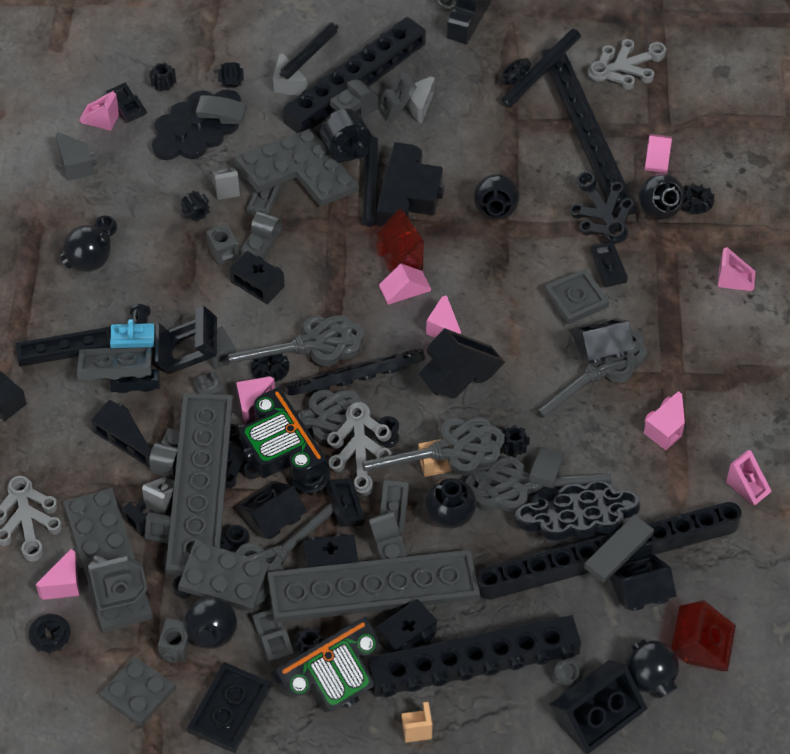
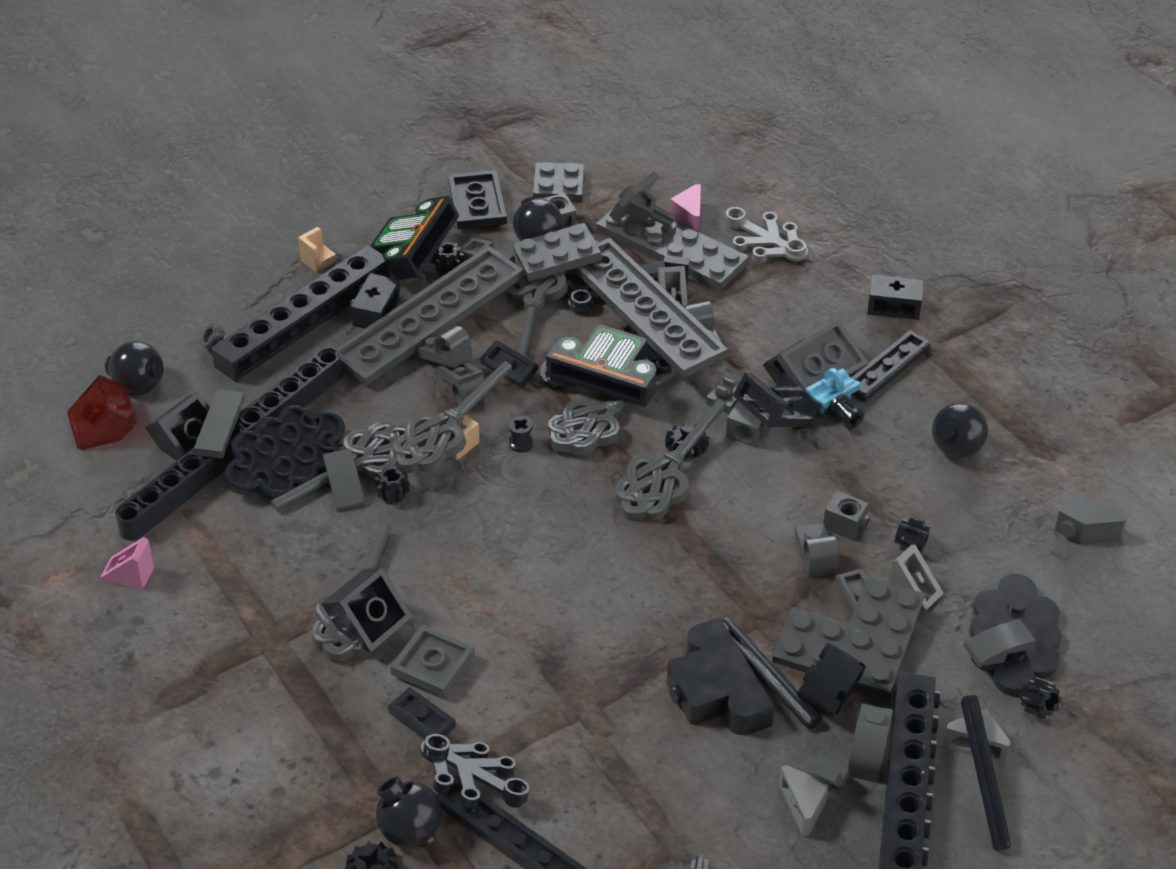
camera: 145 degrees right, 10 degrees down
black gear [29,614,71,654] -> none
bright pink slope [79,91,119,131] -> none
black slope [91,400,151,468] -> none
black plate [94,215,117,237] -> none
black slope [106,82,147,123] -> none
black gear [149,62,177,92] -> none
black brick [230,251,285,305] -> none
black slope [234,481,307,539] -> none
bright pink slope [236,377,275,424] -> none
black plate [285,348,426,395] -> none
black brick [303,534,358,568] -> none
light grey plant [327,402,393,496] -> none
clear red slope [375,209,424,273] -> none
bright pink slope [379,264,431,305] -> none
black brick [419,328,505,399] -> none
bright pink slope [426,295,461,338] -> none
black brick [426,478,476,529] -> none
black brick [474,174,520,220] -> none
black slope [549,659,648,754] -> none
bright pink slope [644,391,685,451] -> none
bright pink slope [718,247,755,291] -> none

